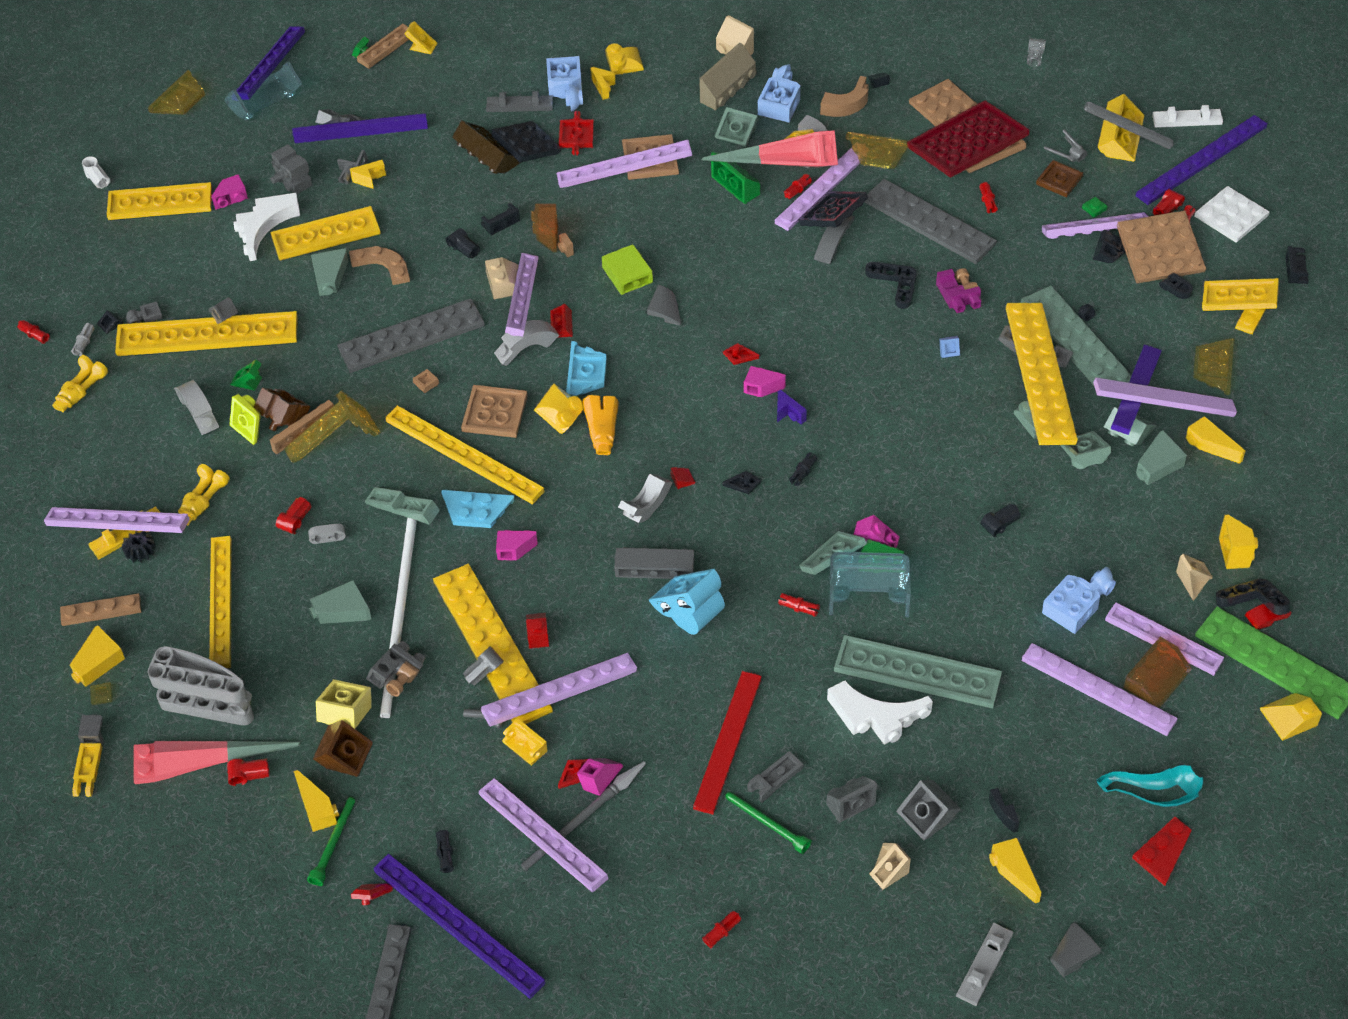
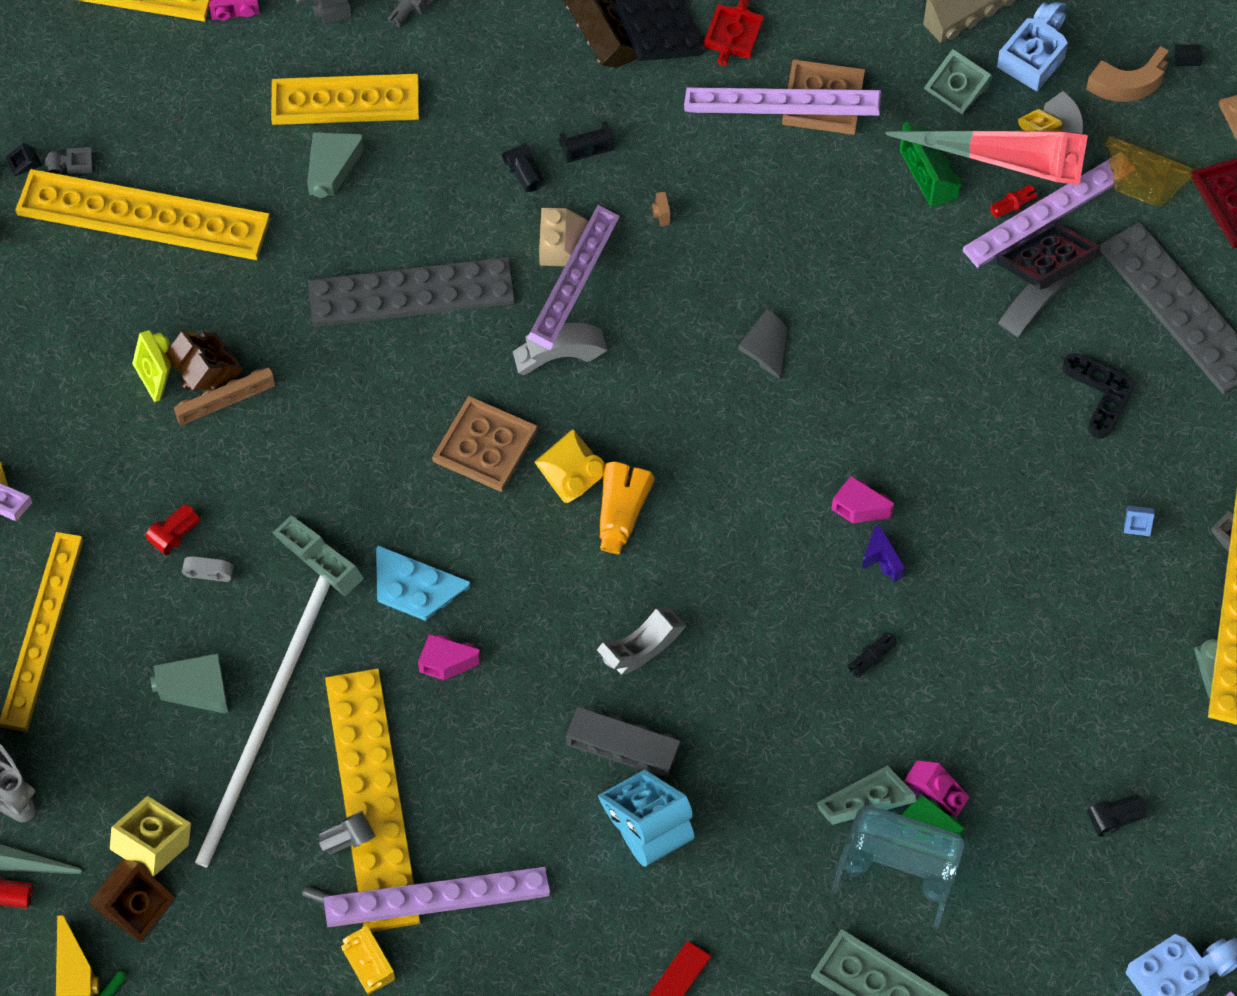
camera: 15 degrees right, 10 degrees up
light grey arch [174,380,219,435] -> none
yellow piece [178,464,230,526] -> none
dark grey bracket [209,297,238,324] -> none
green slope [230,360,262,391] -> none
white arch [234,193,300,261] -> none
clear yellow bracket [284,391,381,463] -> none
medium nougat plate [349,246,410,285] -> none
yellow slope [350,160,386,189] -> none
dark grey hips [366,641,425,697] -> none
yellow plate [386,405,544,505] -> none
medium nougat plate [413,369,439,393] -> none
red slope [526,613,549,649] -> none
clear orange slope [531,204,558,252] -> none
red slope [550,304,573,338] -> none
medium azure wing [566,341,607,396] -> none
lime brick [602,244,653,295] -> none
red slope [670,467,695,489] -> none
black piece [722,471,761,494] -> none
red piece [723,343,759,365] -> none
red pin [778,593,820,617] -> none
magenta hips [936,268,981,313] -> none

